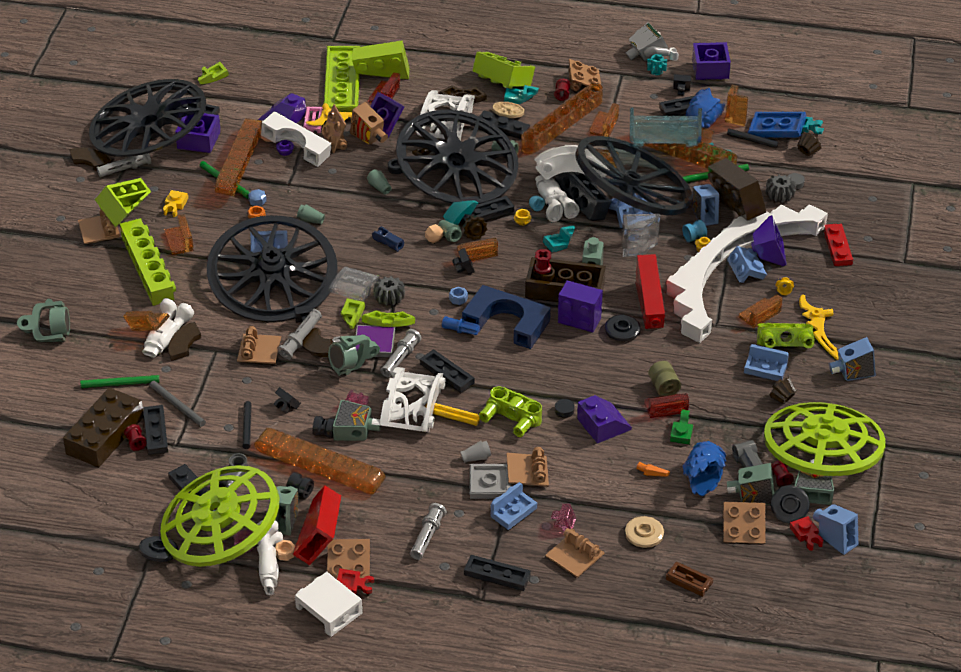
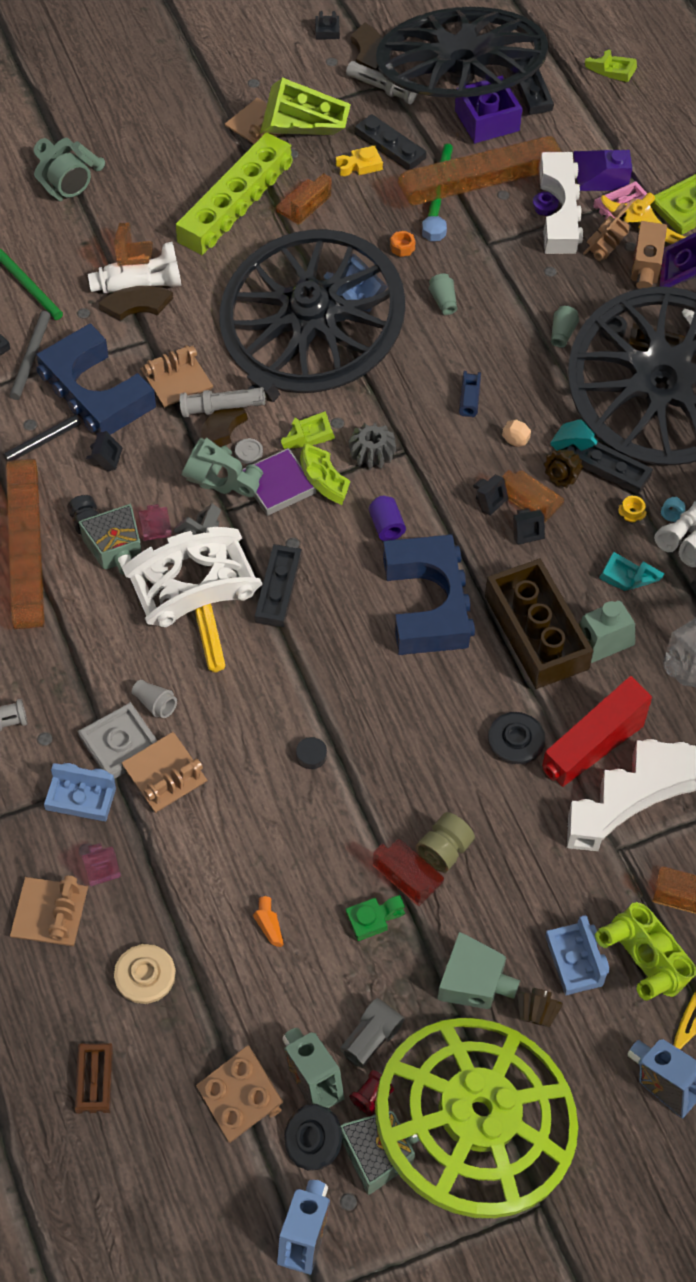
camera: 55 degrees right, 15 degrees up
clear slope [329,267,379,301] -> none
light grey pin [380,329,422,377] -> none
sand green cone [438,220,462,242] -> none
blue axle [442,316,480,335] -> none
medium blue tile [449,287,468,305] -> none
lime piece [479,386,542,437] -> none
dark red bush [534,249,551,274] -> none
dark purple brick [558,281,603,332] -> none
dark purple slope [577,395,632,444] -> none
blue head [682,441,727,496] -> none
red plate [790,516,823,551] -> none
none -> dark blue arch [36,323,156,435]
none -> dark grey bracket [174,504,221,535]
none -> black tile [315,11,340,40]
none -> black plate [355,114,427,172]
none -> dark purple brick [368,496,406,541]
none -> sand green torso [437,932,520,1009]
none -> black tile [513,508,545,545]

